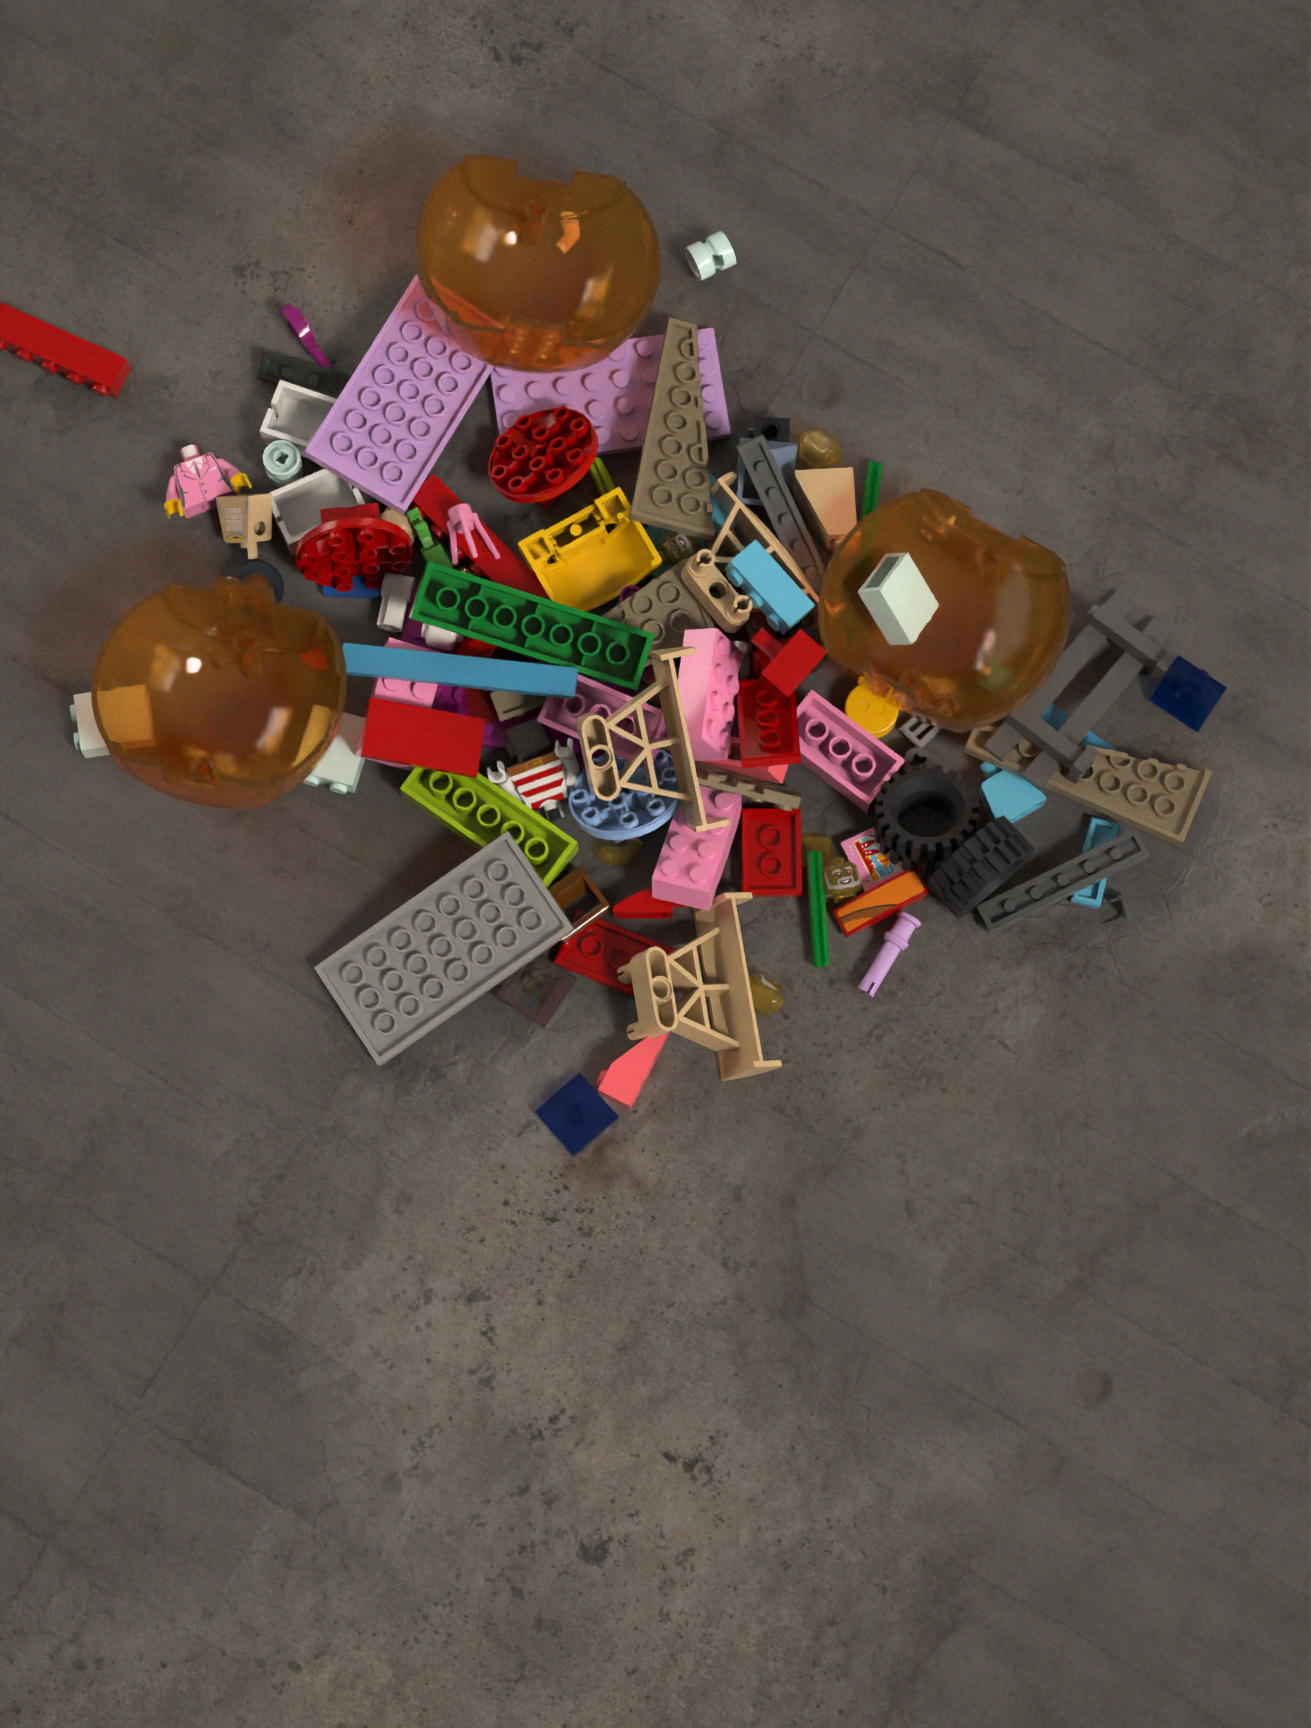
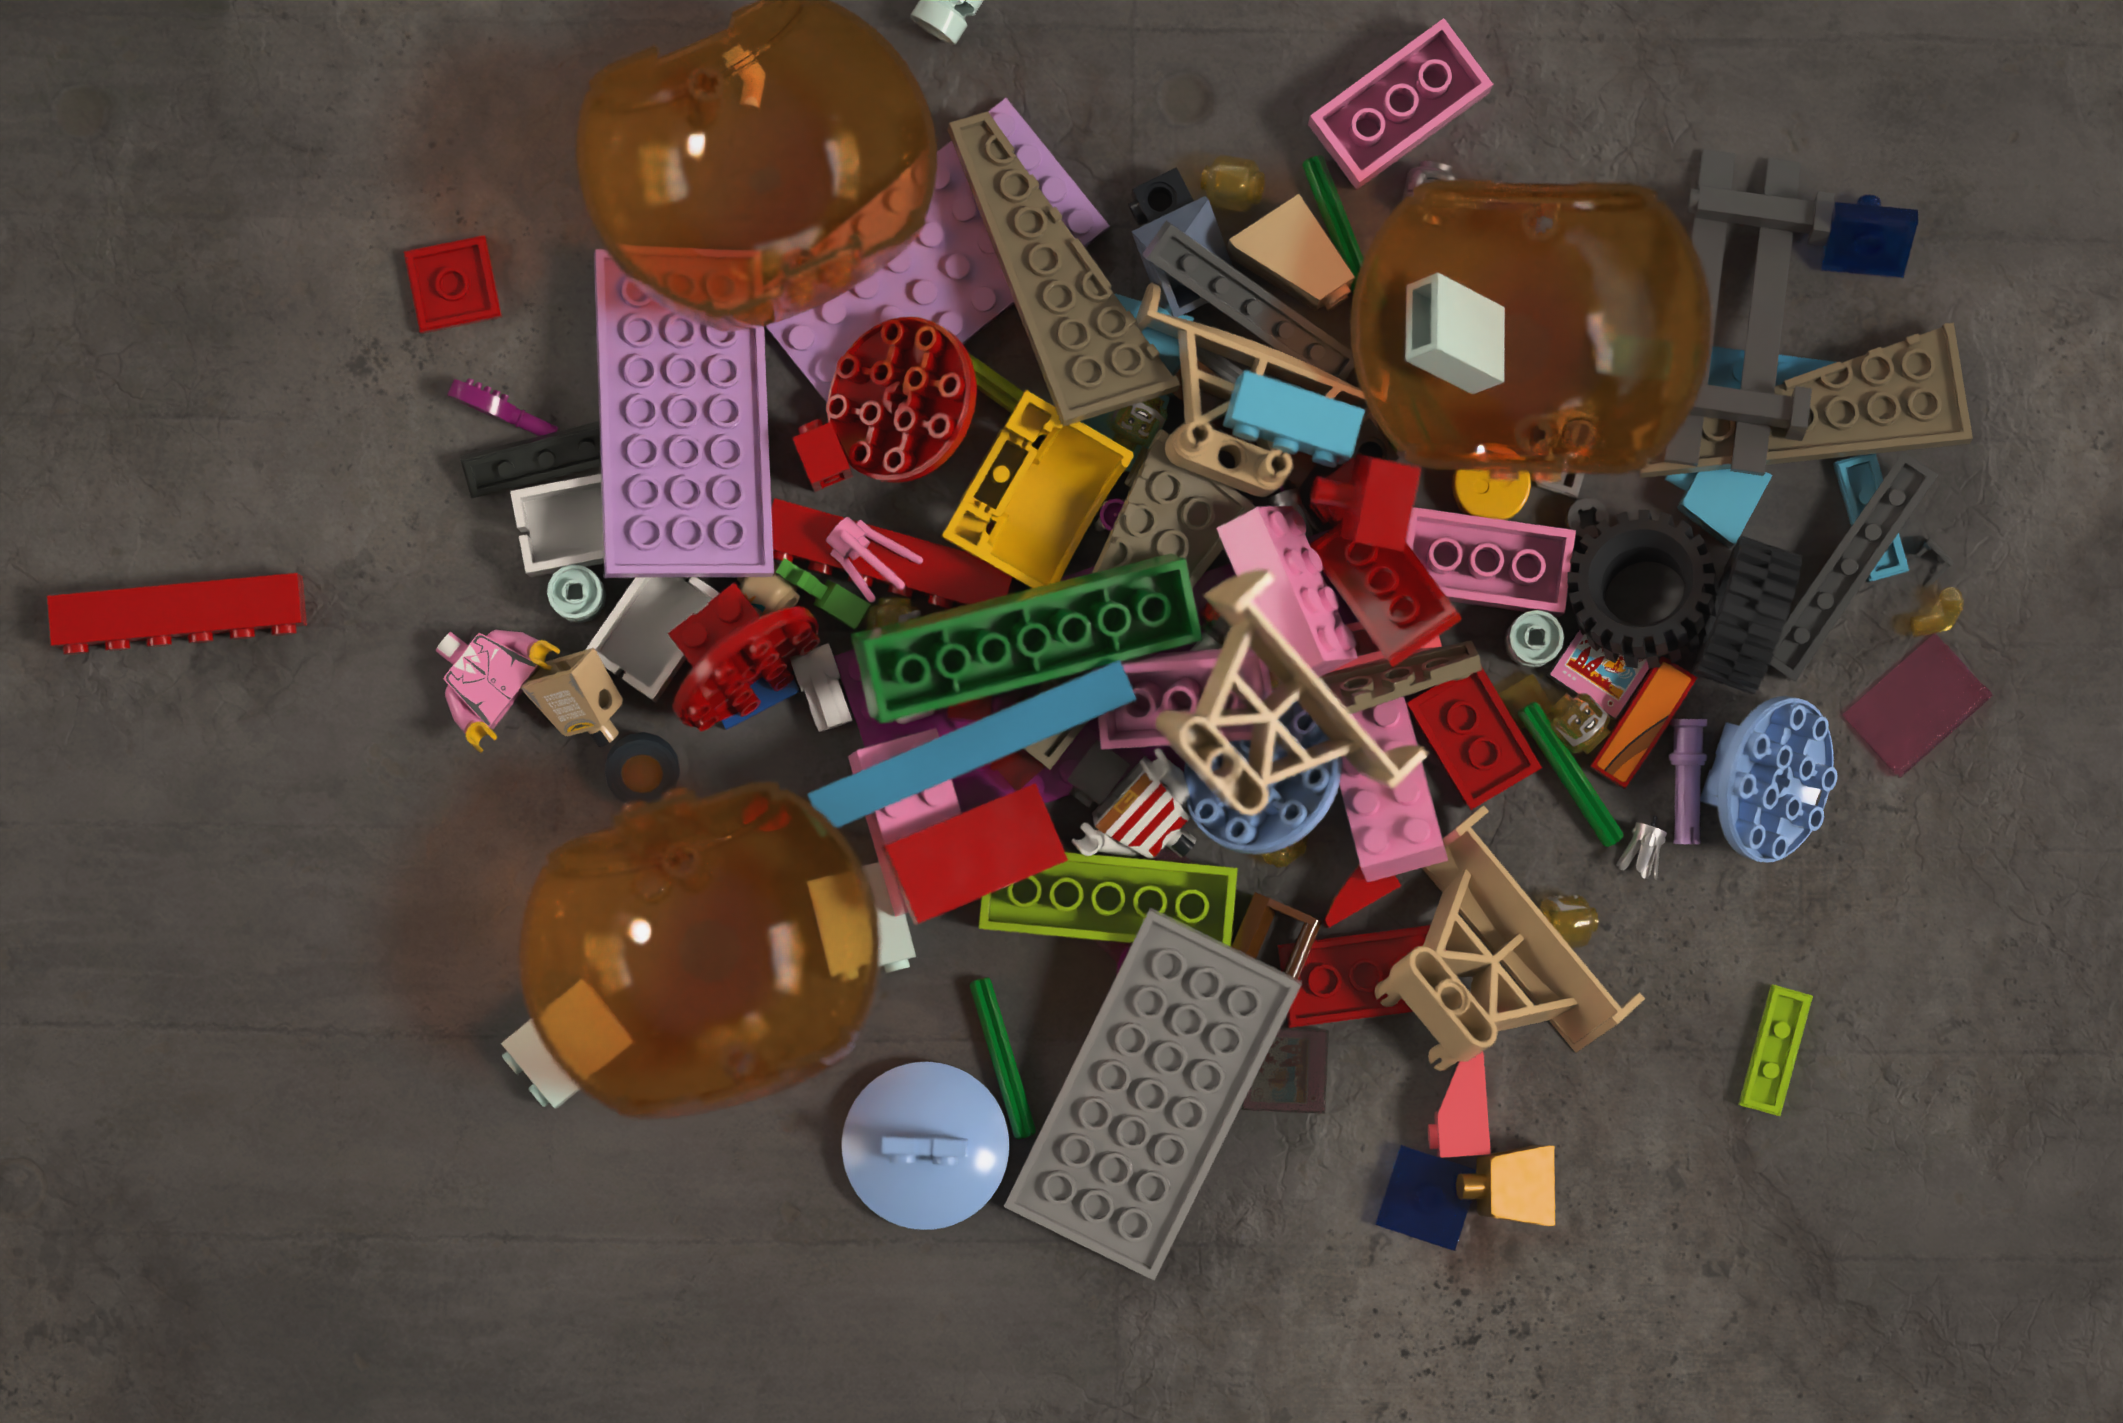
camera: 35 degrees left, 10 degrees up
none -> red tile [404,235,502,334]
none -> red brick [792,419,853,492]
none -> light blue bracket [842,1062,1009,1230]
none -> green axle [970,977,1036,1139]
none -> bright pink brick [1308,18,1493,190]
none -> torso [1456,1145,1555,1226]
none -> light aqua wheel [1505,610,1564,668]
none -> flat silver piece [1616,816,1667,880]
none -> light blue bracket [1700,696,1837,863]
none -> lime tile [1738,984,1813,1116]
none -> clear pink piece [1842,633,1993,778]
none -> clear yellow arm [1910,587,1964,637]

